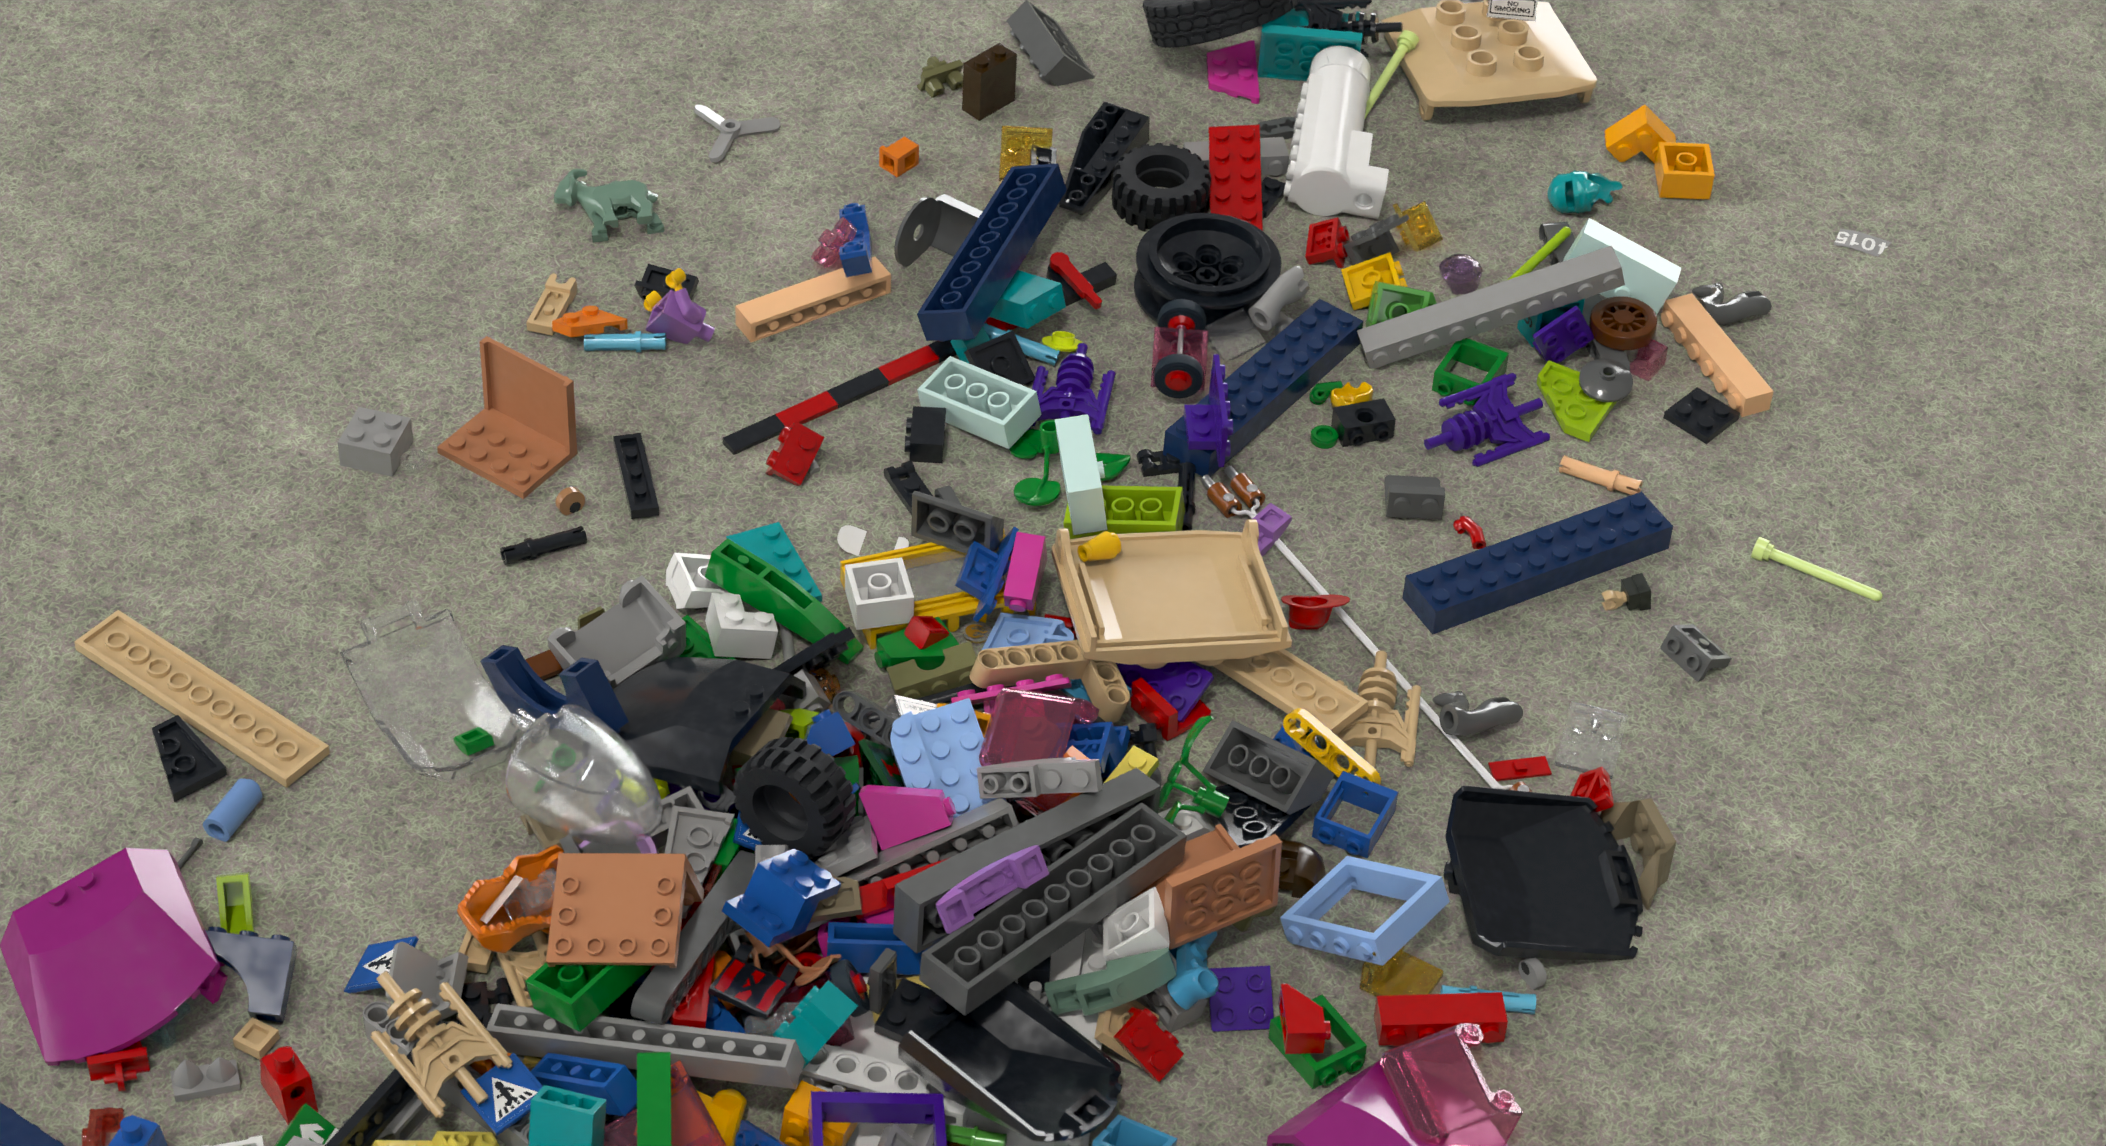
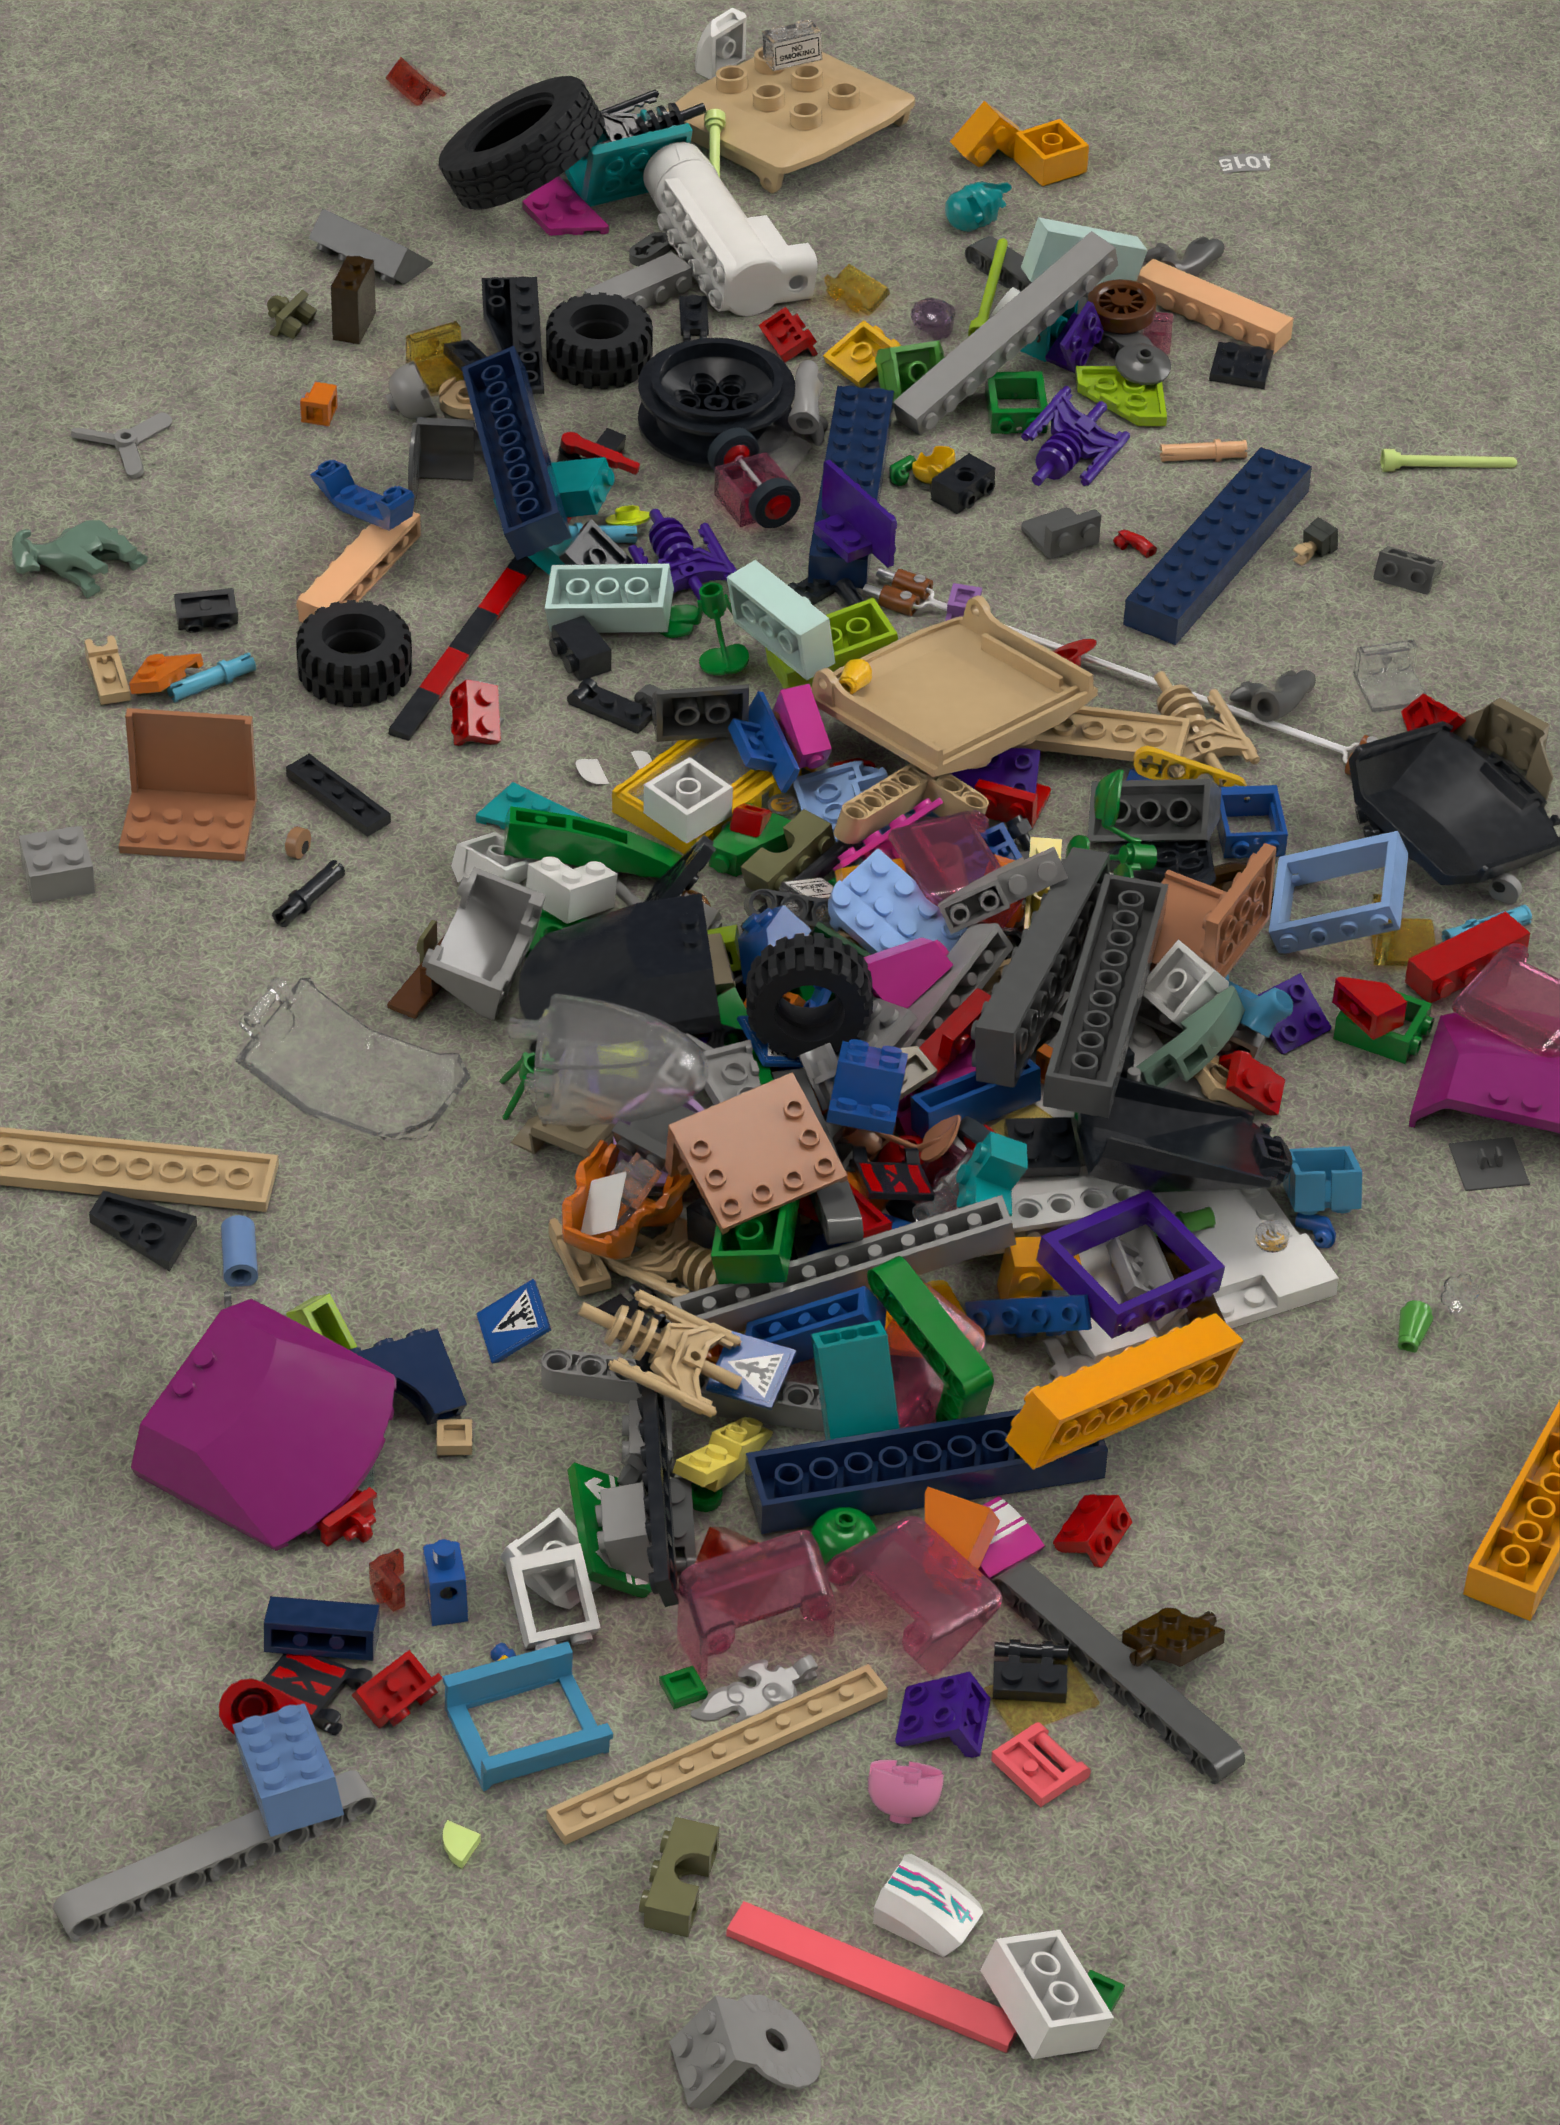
camera: 30 degrees left, 0 degrees up
light grey tile [170,1057,241,1103] -> none
red torso [260,1046,318,1125] -> none
light grey bracket [385,942,468,1021] -> none
green tile [453,727,495,756] -> none
dark blue arch [480,645,629,739] -> none
medium lavender torso [643,268,715,344] -> none
clear pink plate [811,217,857,268] -> none
dark grey plate [867,948,897,1014] -> none
medium lavender slope [935,845,1049,934] -> none
red plate [1209,125,1263,231] -> none
green tile [1310,425,1338,449] -> none
dark grey bracket [1343,213,1409,265] -> none
red piece [1488,756,1552,781] -> none
none -> black tyre [296,600,412,707]
none -> light grey cylinder [385,361,437,419]

